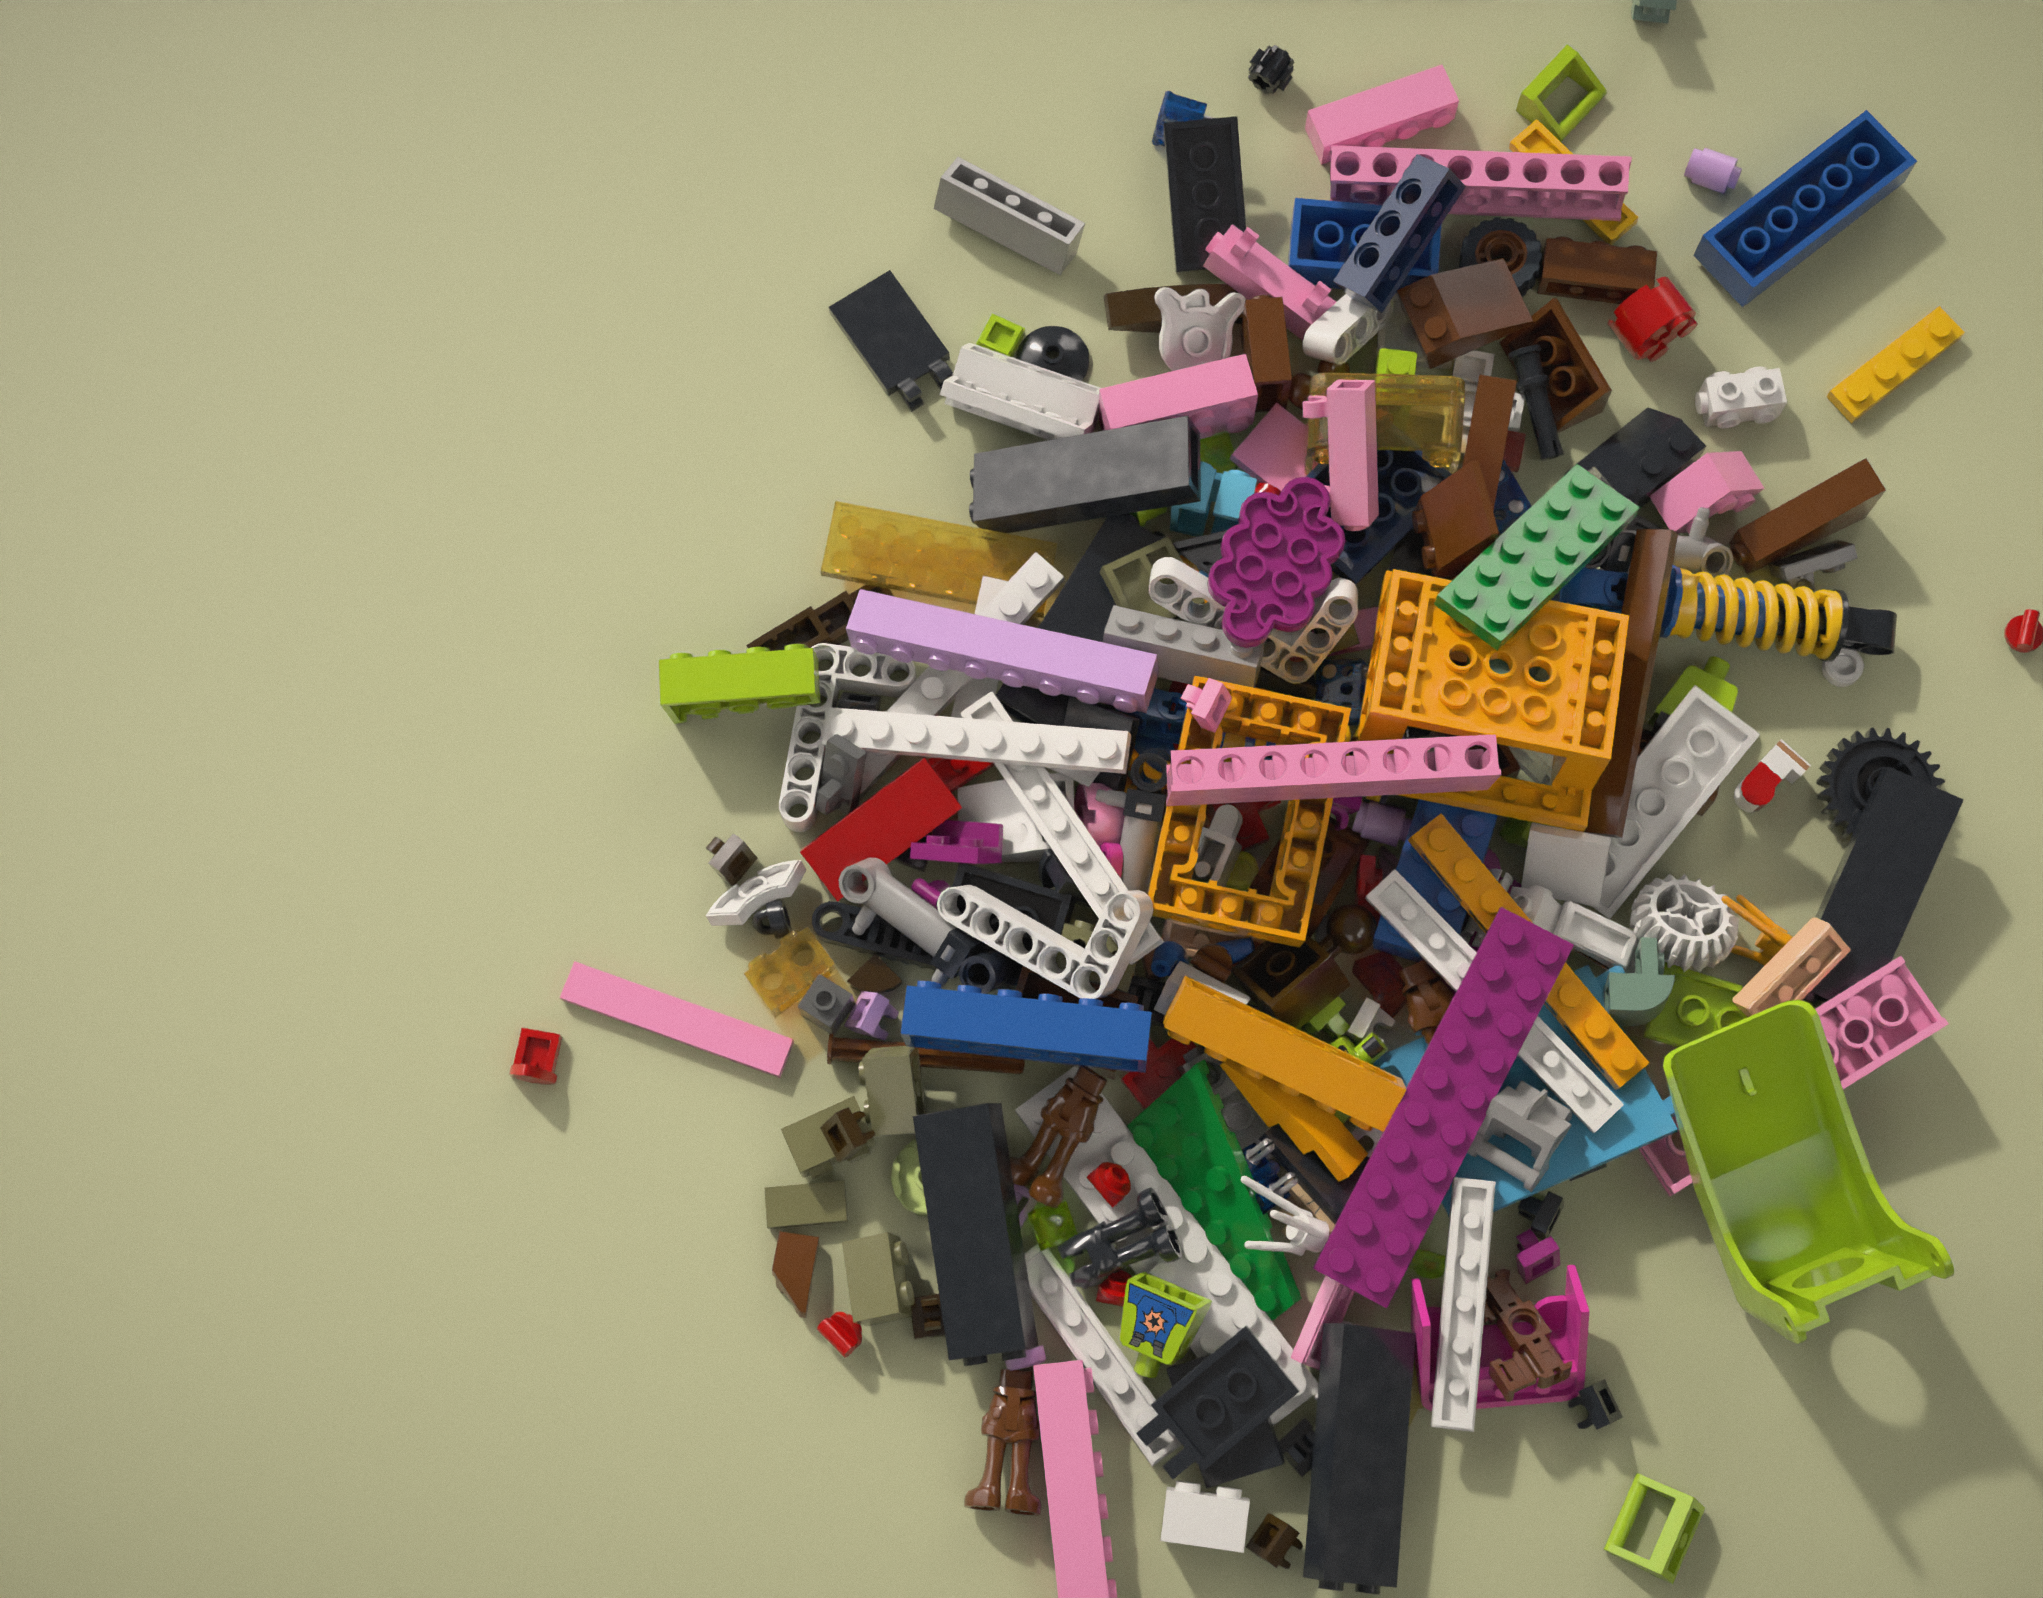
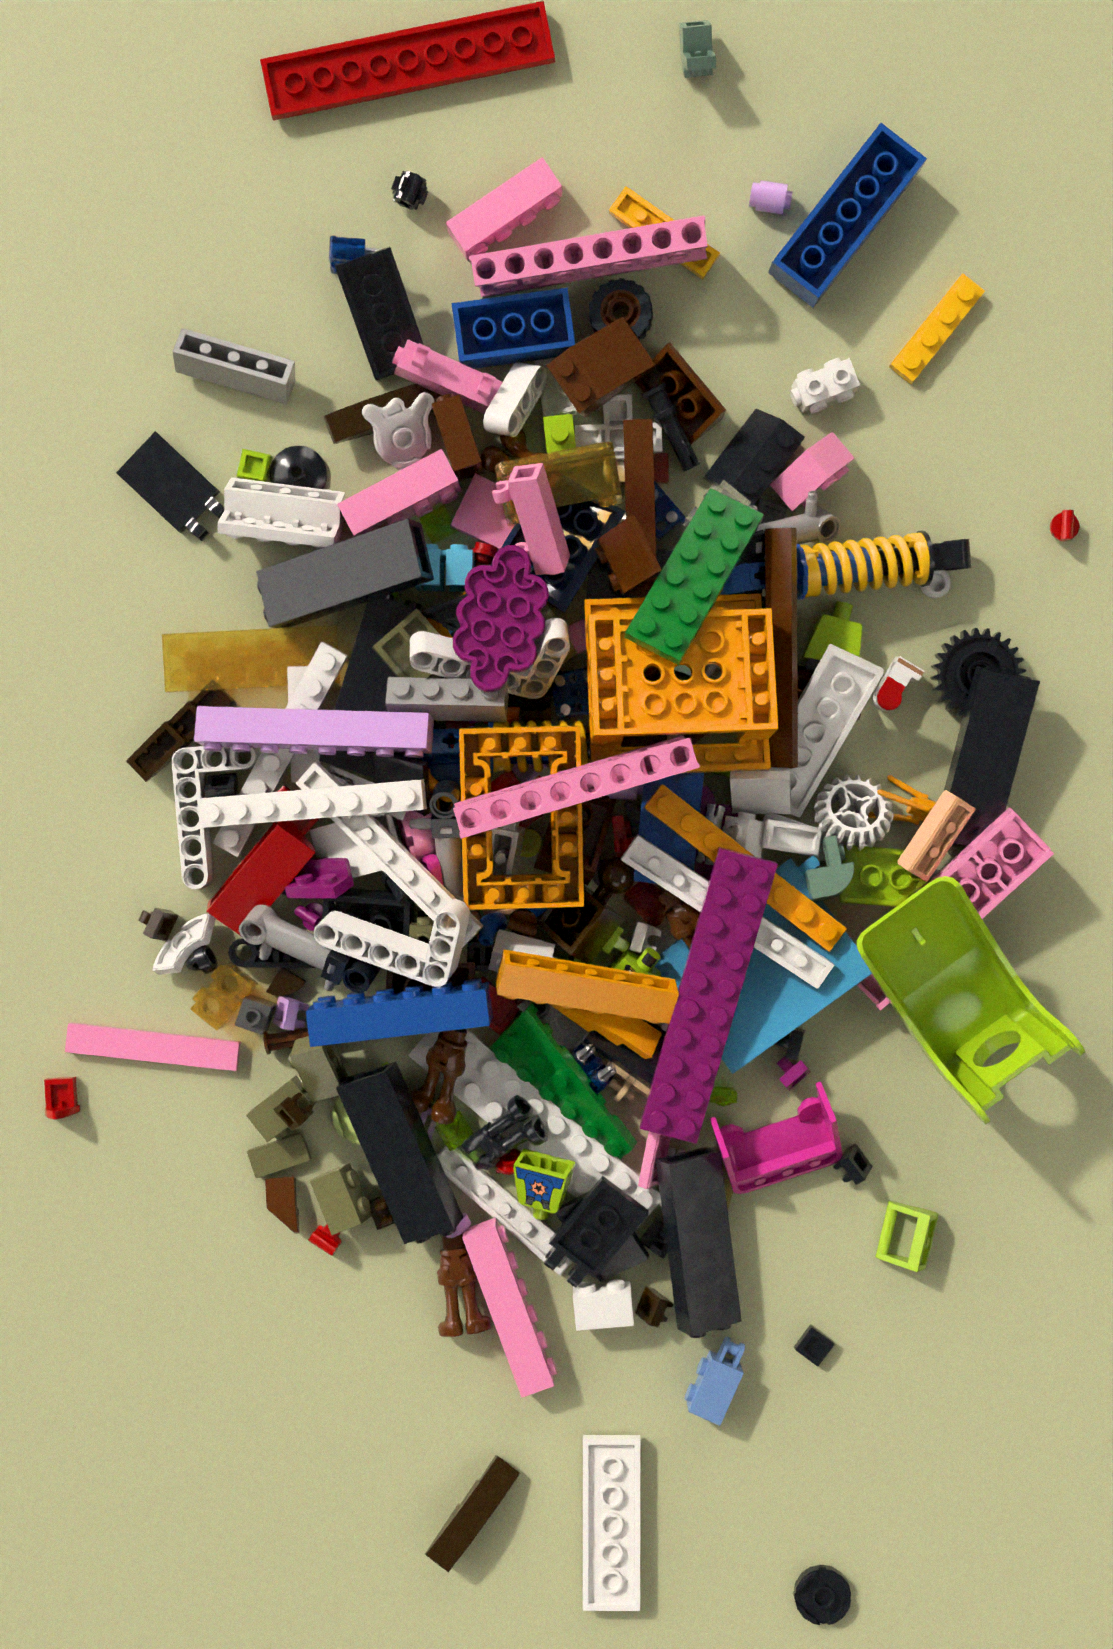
camera: 15 degrees left, 15 degrees up
lime wedge [659,644,820,724] -> none
dark grey hinge [815,734,867,815] -> none
red plate [1086,1162,1131,1209] -> none
bright pink tile [1181,678,1232,733] -> none
white plant [1241,1176,1329,1256] -> none
dark blue brick [1333,154,1466,313] -> none
white tile [1431,1177,1496,1432] -> none
light grey piece [1467,1081,1572,1192] -> none
reddish brown piece [1484,1269,1572,1403] -> none
lime tile [1516,44,1607,142] -> none
reddish brown brick [1537,236,1658,304] -> none
red brick [1607,276,1698,362] -> none
reddish brown slope [1729,458,1886,574] -> none
dark grey hinge [1768,540,1858,592] -> none

